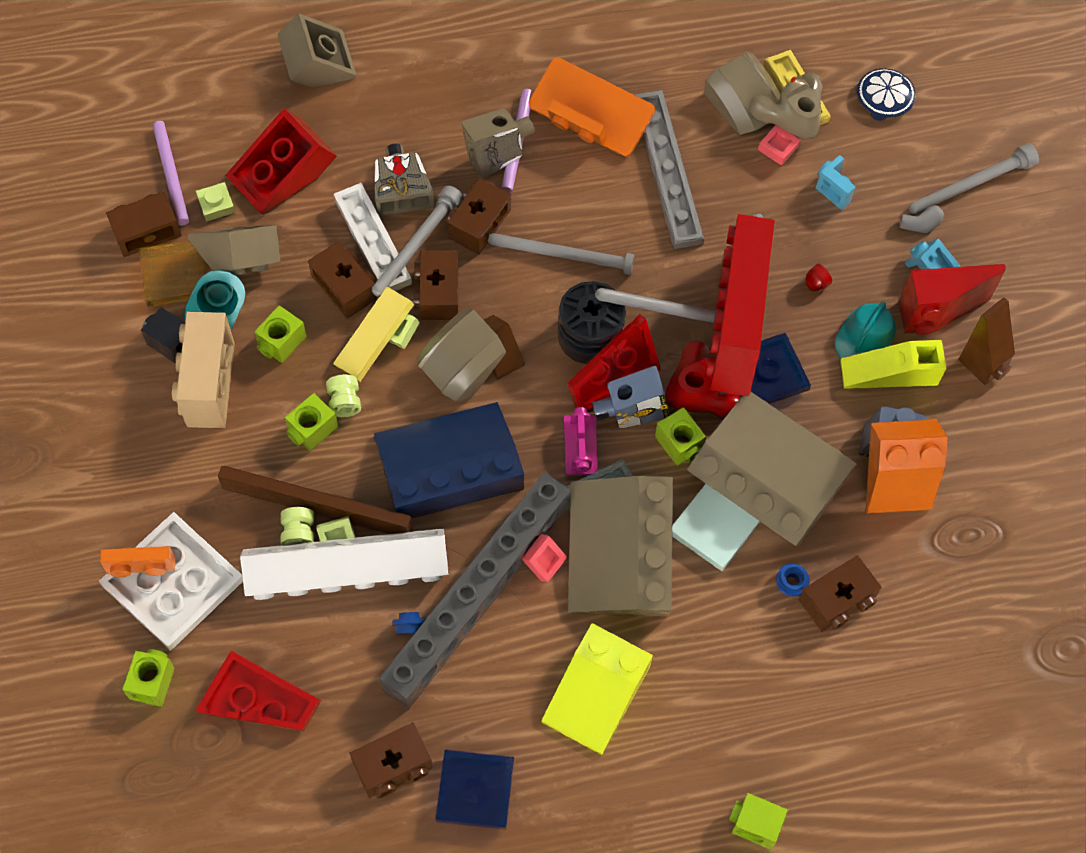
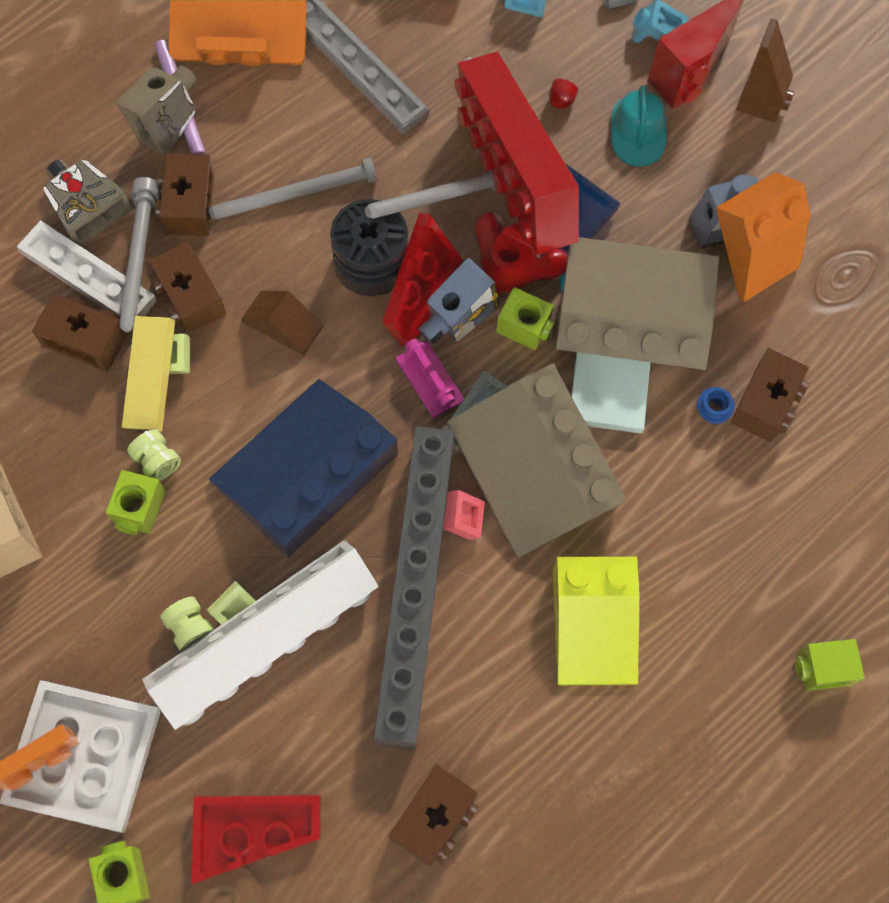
camera: 30 degrees left, 5 degrees up
reddish brown tile [218,466,413,534] -> none
lime brick [254,305,307,363] -> none
blue plate [392,612,426,634] -> none
dark tan slope [417,307,506,401] -> none
clear blue plate [435,750,514,830] -> none
neon yellow slope [840,340,946,389] -> none

